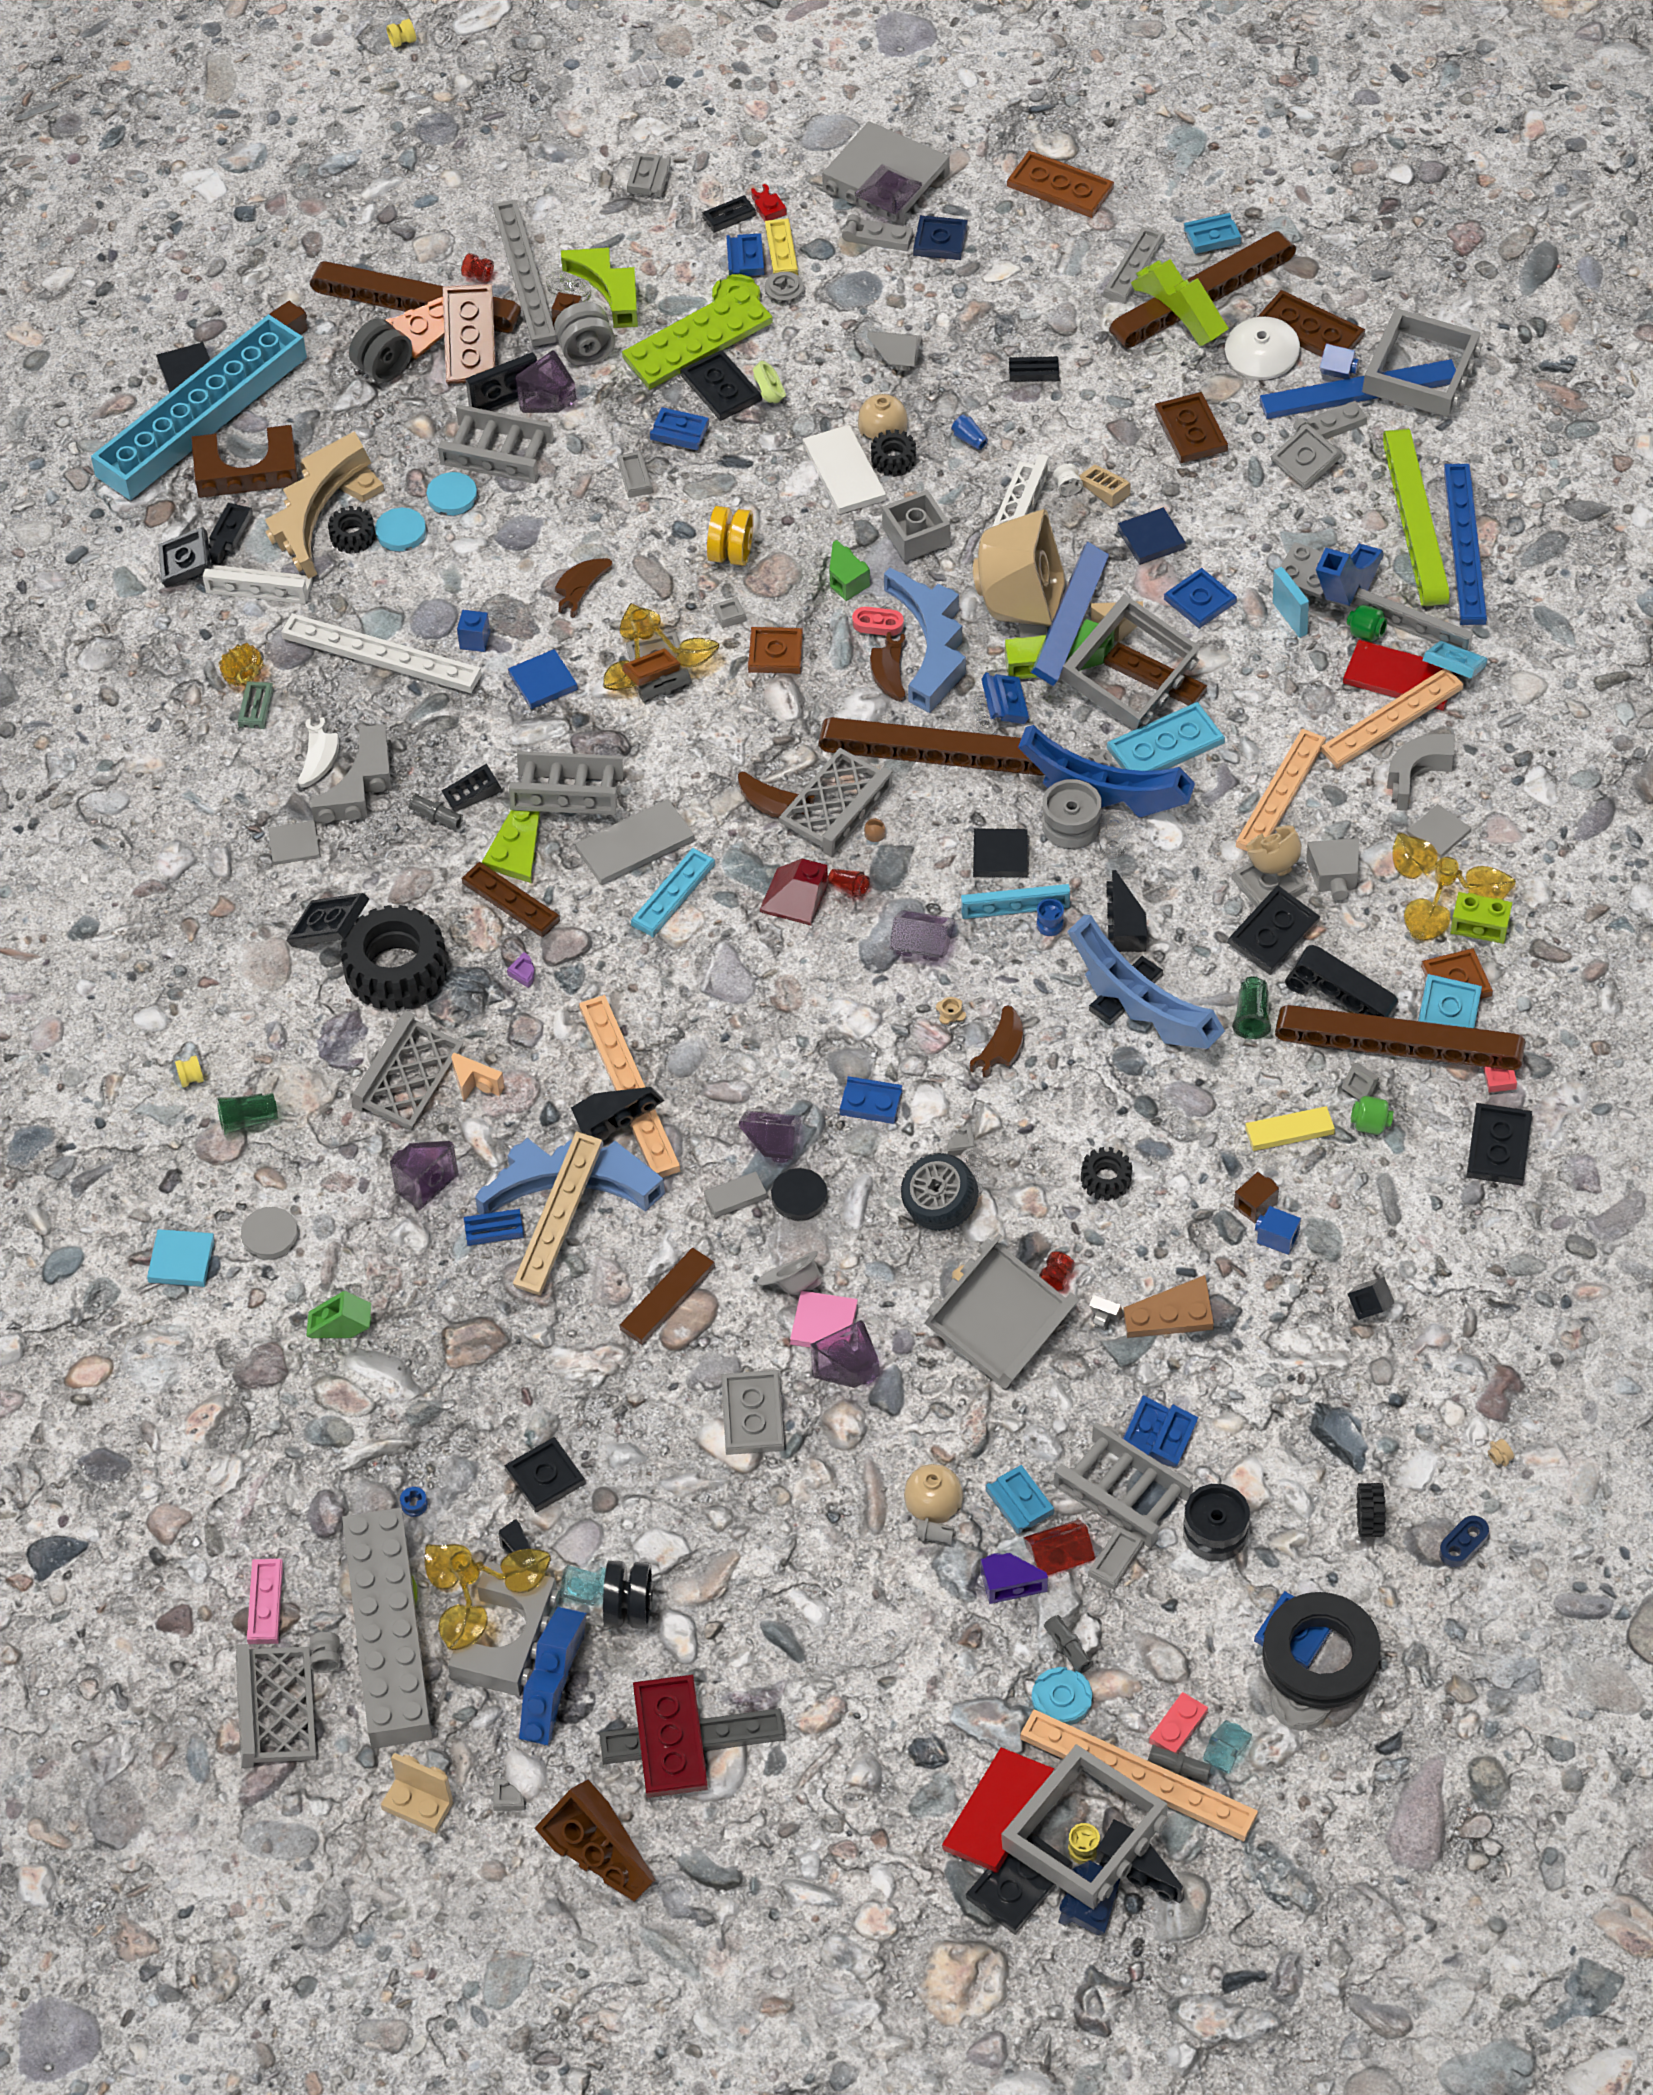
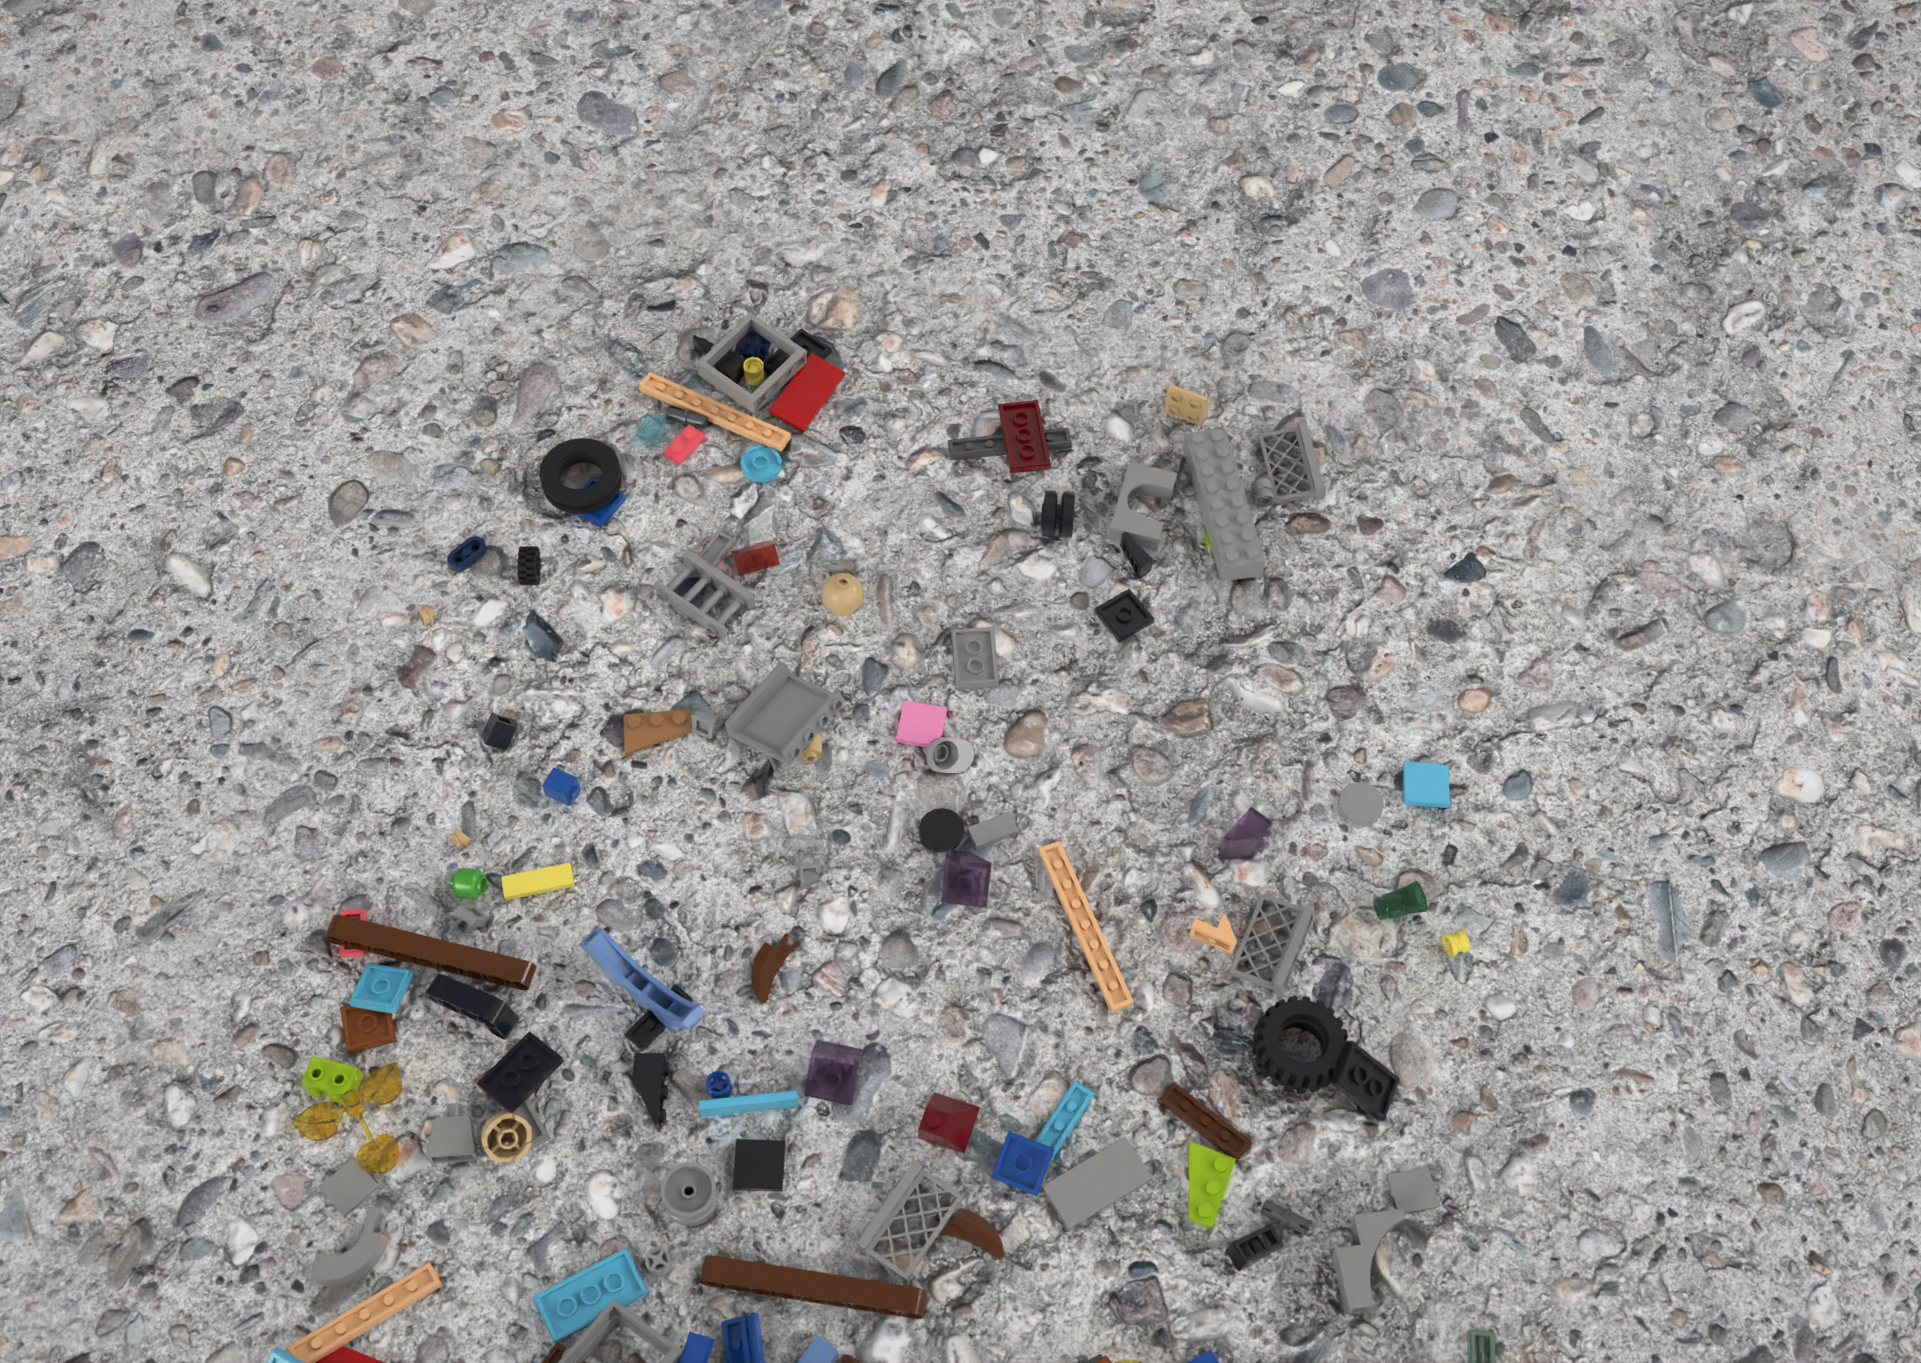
camera: 175 degrees right, 5 degrees up
bright pink tile [247,1559,283,1644] -> none
white piece [298,717,339,788] -> none
bright green slope [306,1290,371,1338] -> none
blue bush [400,1487,428,1517] -> none
clear yellow plant [424,1544,551,1650] -> none
blue tile [464,1209,524,1246] -> none
medium blue arch [475,1138,665,1214] -> none
medium lavender tile [507,952,535,988] -> none
light grey fence [509,751,624,815] -> none
tan plate [513,1131,603,1296] -> none
blue arch [519,1607,587,1745] -> none
reddish brown wedge [534,1779,656,1902] -> none
clear light blue bracket [560,1565,606,1606] -> none
black slope [571,1087,665,1141] -> none
reddish brown tile [619,1247,715,1345] -> none
clear purple slope [810,1320,880,1388] -> none
clear red cone [828,868,870,897] -> none
blue plate [839,1076,903,1124] -> none
medium nougat hinge [864,818,886,842] -> none
wheel [901,1153,979,1231] -> none
tan plate [936,997,966,1025] -> none
dark purple slope [981,1553,1048,1604] -> none
dark azure plate [985,1465,1054,1534] -> none
blue arch [1018,725,1195,818] -> none
clear red wheel [1039,1251,1076,1292] -> none
dark grey pin [1044,1615,1093,1673] -> none
black tyre [1081,1147,1133,1201] -> none
blue slope [1122,1395,1199,1467] -> none
black wheel [1183,1483,1250,1561] -> none
clear green plant [1232,976,1271,1039] -> none
reddish brown brick [1234,1172,1279,1224] -> none
light nougat tile [1236,729,1326,851] -> none
black tile [1466,1103,1532,1186] -> none
none -> tan plate [450,828,471,849]
none -> blue tile [991,1130,1055,1196]

